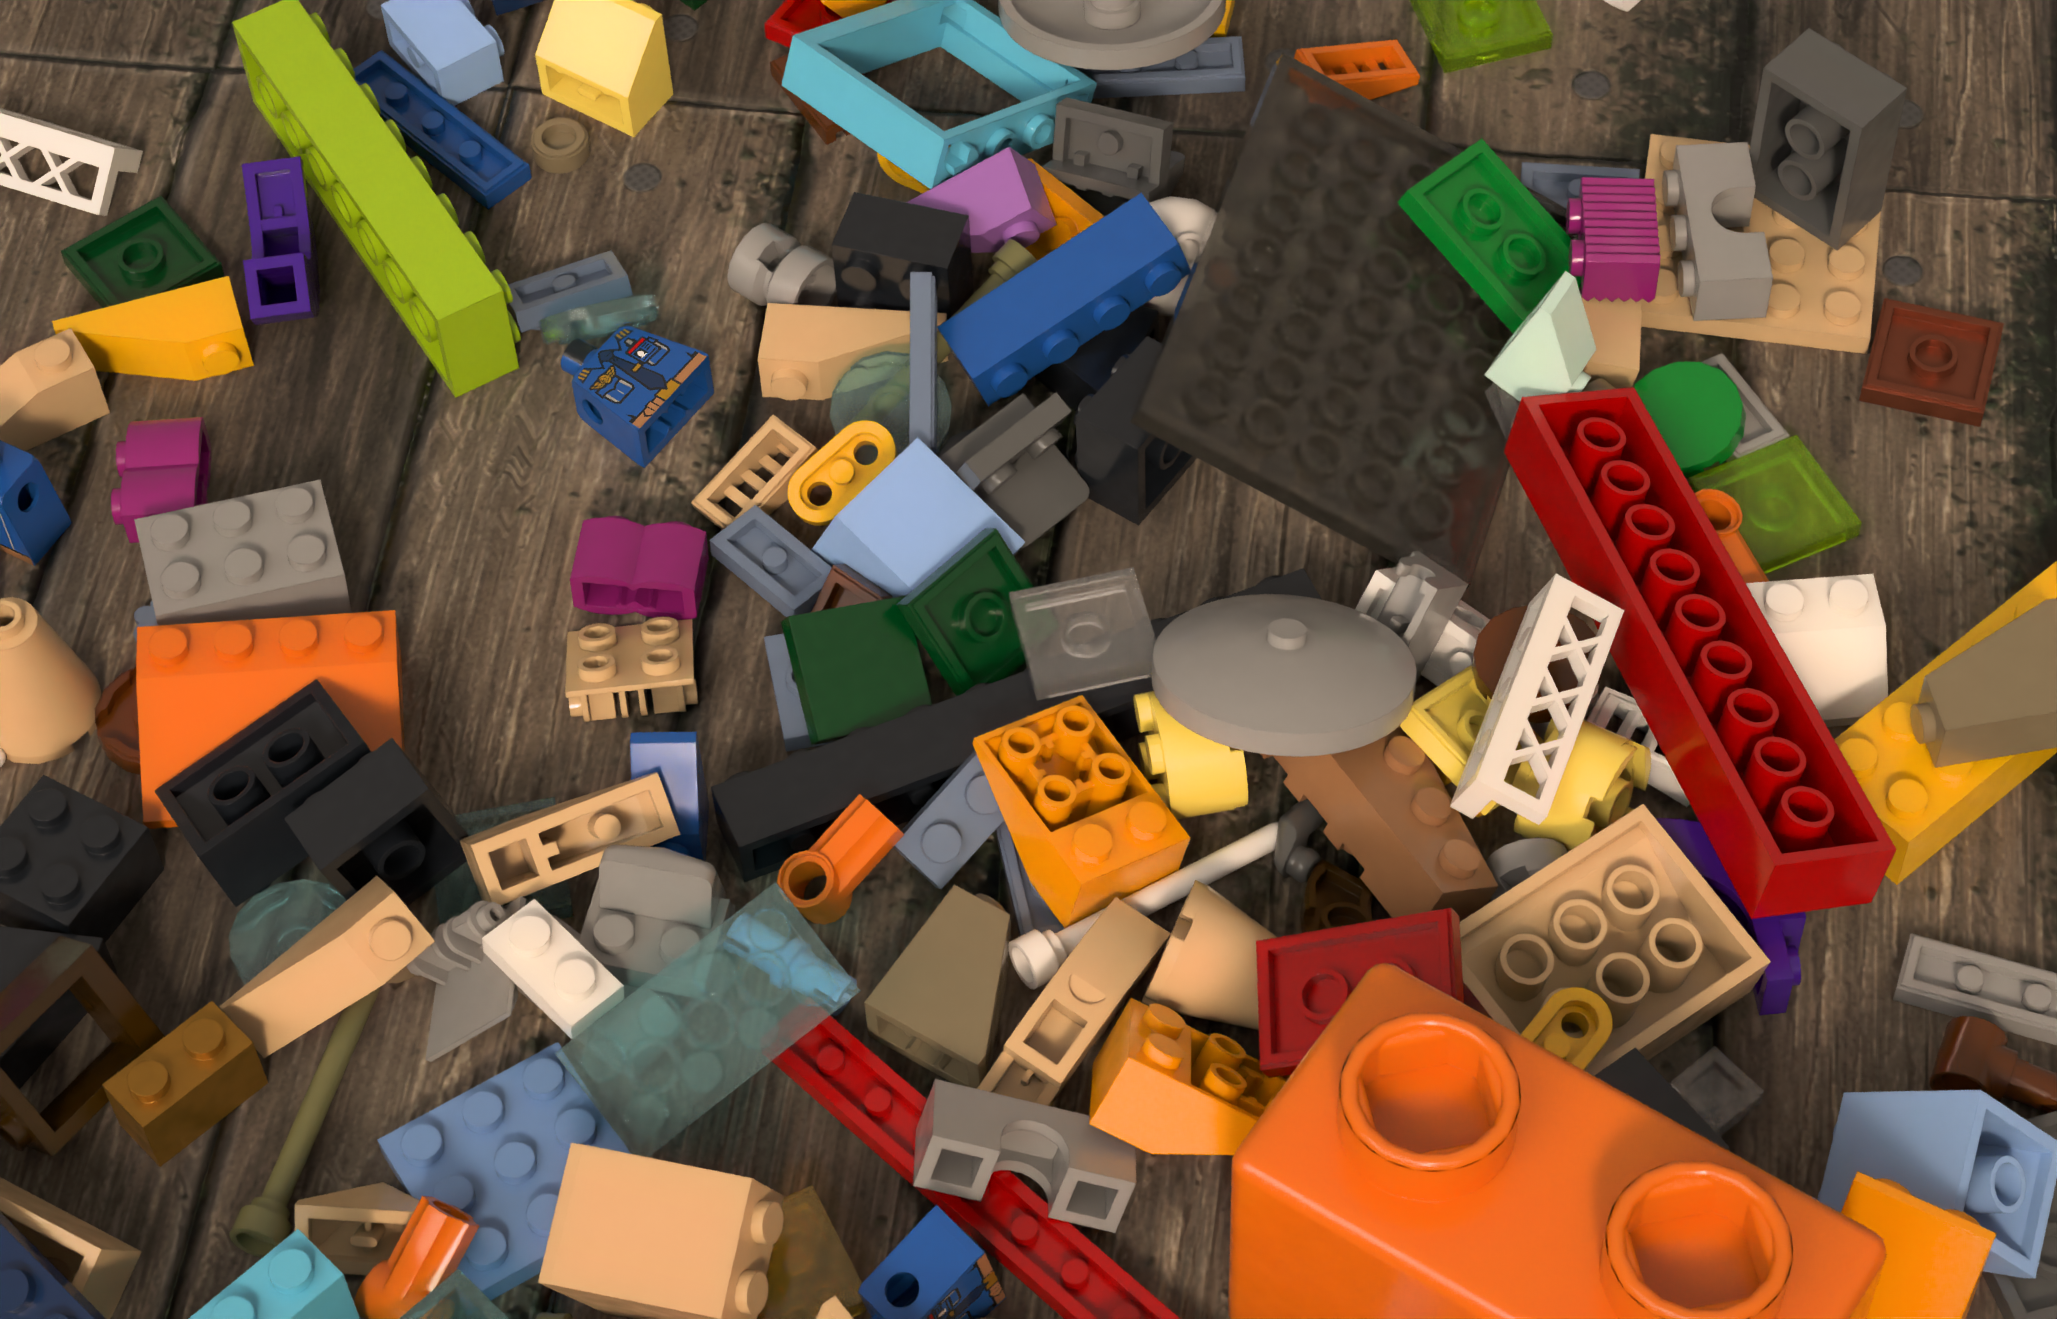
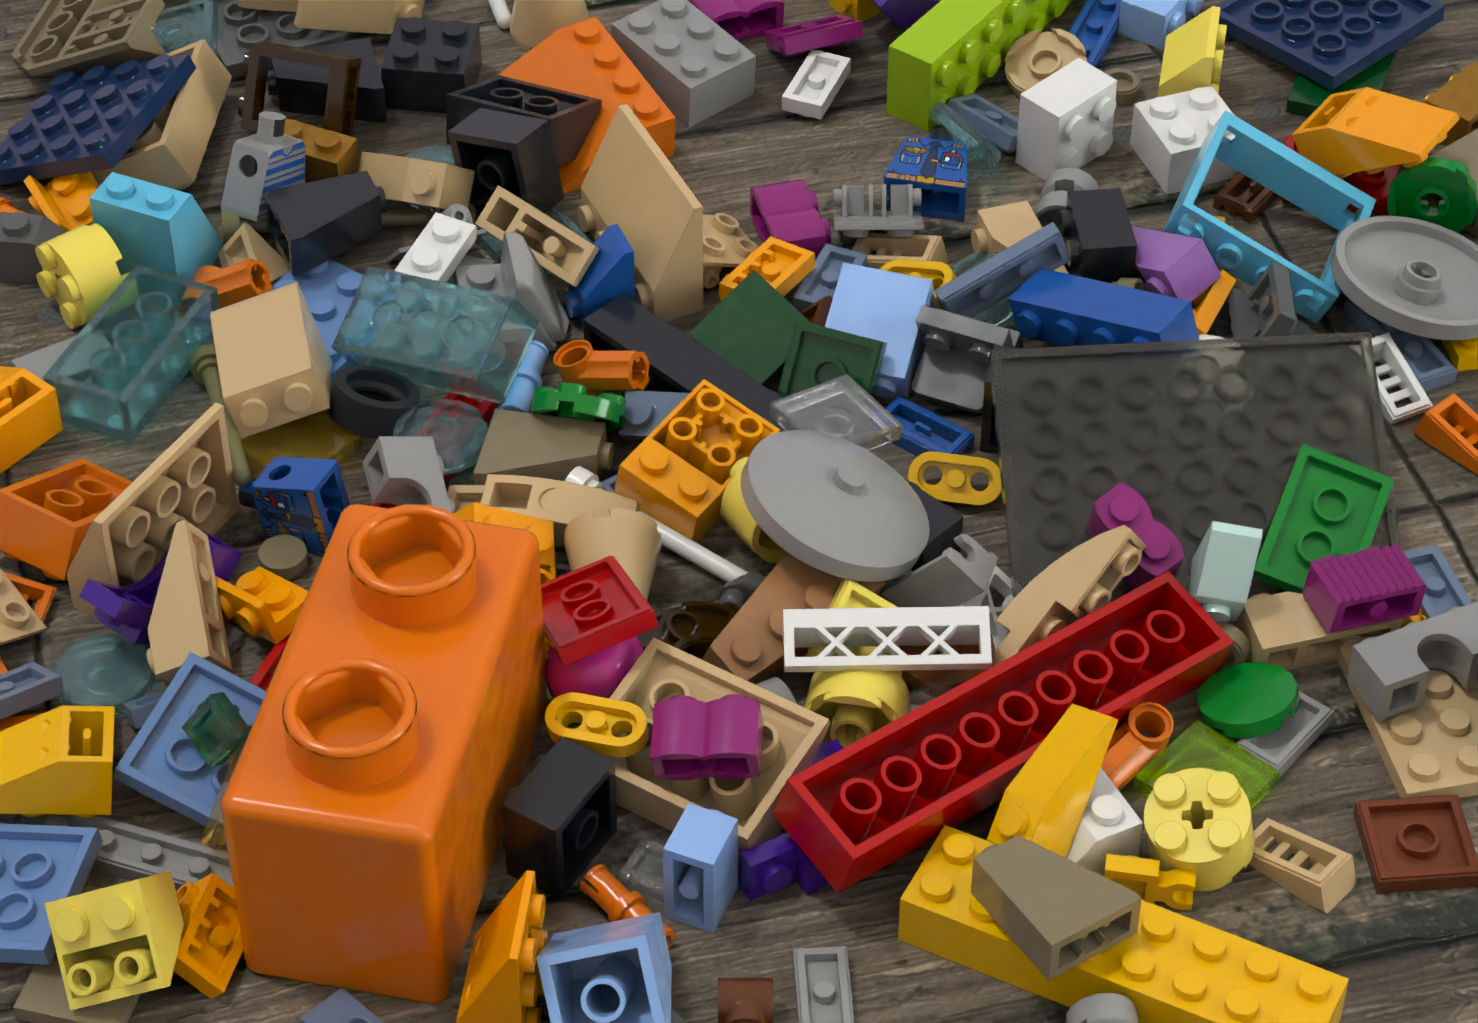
camera: 65 degrees right, 10 degrees down
none -> light grey torso [221,111,305,222]
none -> black slope [265,171,387,277]
none -> black tyre [327,365,421,439]
none -> clear light blue tile [393,399,488,475]
none -> green plate [531,382,627,432]
none -> tan slope [577,104,703,322]
none -> orange pin [579,864,676,949]
none -> magenta brick [650,694,763,780]
none -> light blue brick [663,803,738,934]
none -> light orange bracket [718,237,816,301]
none -> magenta plate [764,14,864,57]
none -> white plate [782,49,851,120]
none -> light grey hinge [833,184,924,237]
none -> blue tile [871,396,975,456]
none -> yellow plate [908,451,1004,506]
none -> yellow slope [987,704,1118,858]
none -> tan slope [993,525,1146,666]
none -> tan tile [1004,28,1088,98]
none -> white brick [1015,58,1117,180]
none -> magenta brick [1087,482,1185,589]
none -> yellow plate [1104,854,1196,910]
none -> white brick [1130,85,1239,195]
none -> light yellow brick [1144,768,1254,891]
none -> tan slope [1249,818,1356,914]
none -> white slope [1342,332,1433,424]

